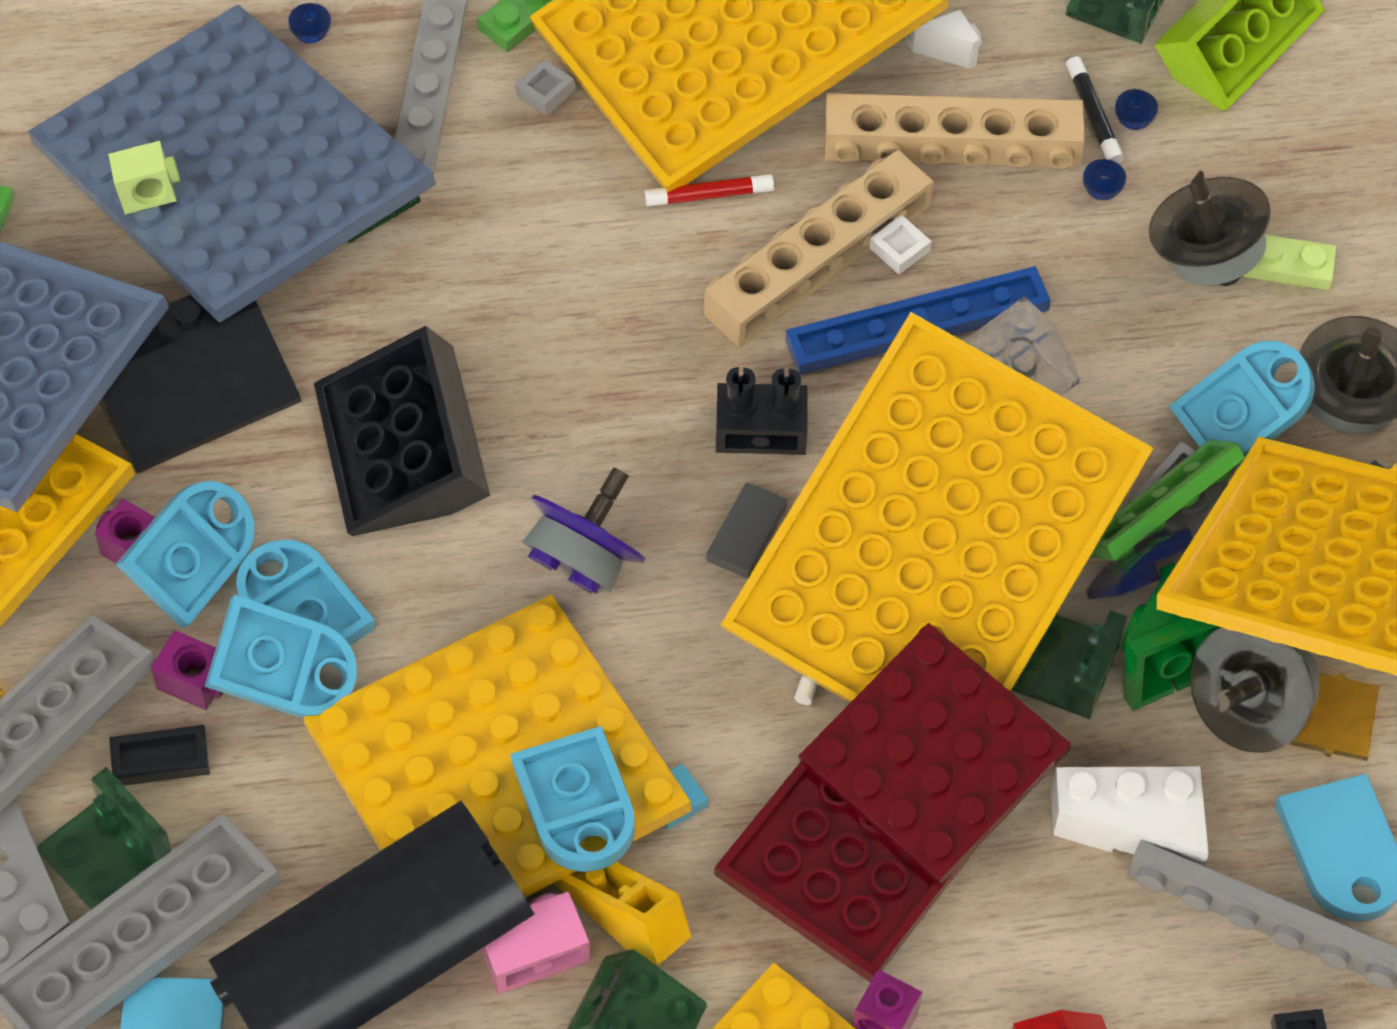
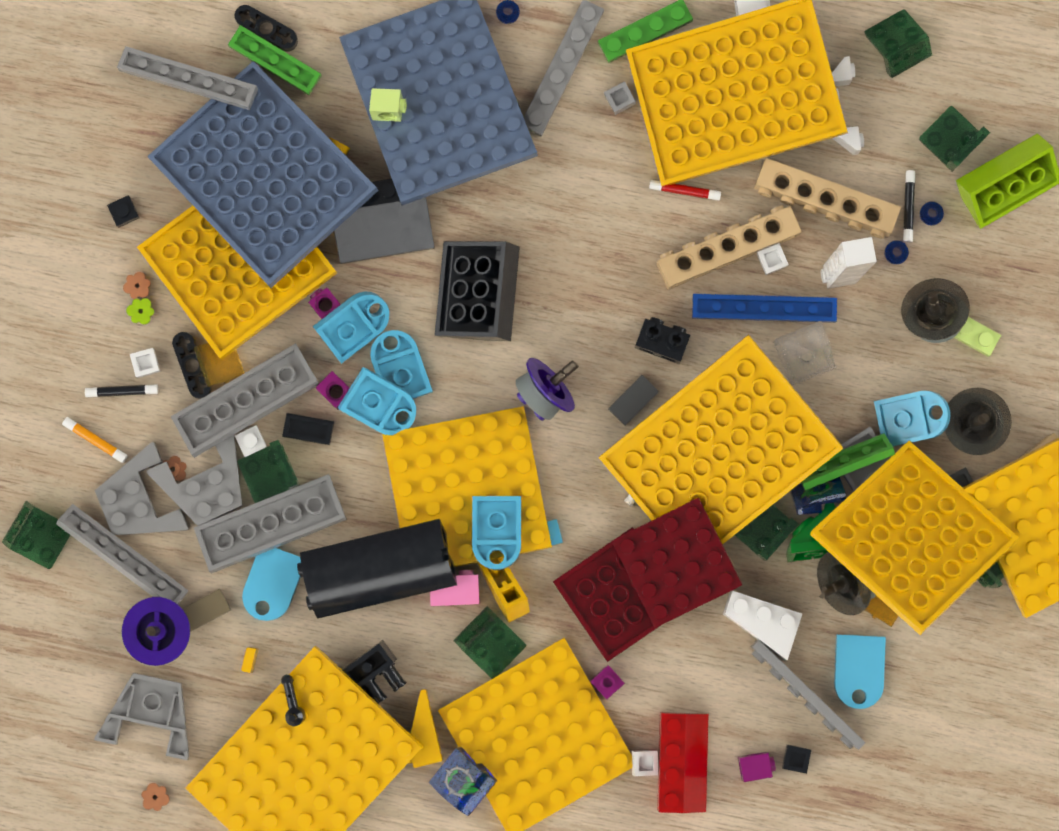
camera: 20 degrees right, 25 degrees up
none -> white plate [235,425,268,458]
none -> white brick [820,237,877,289]

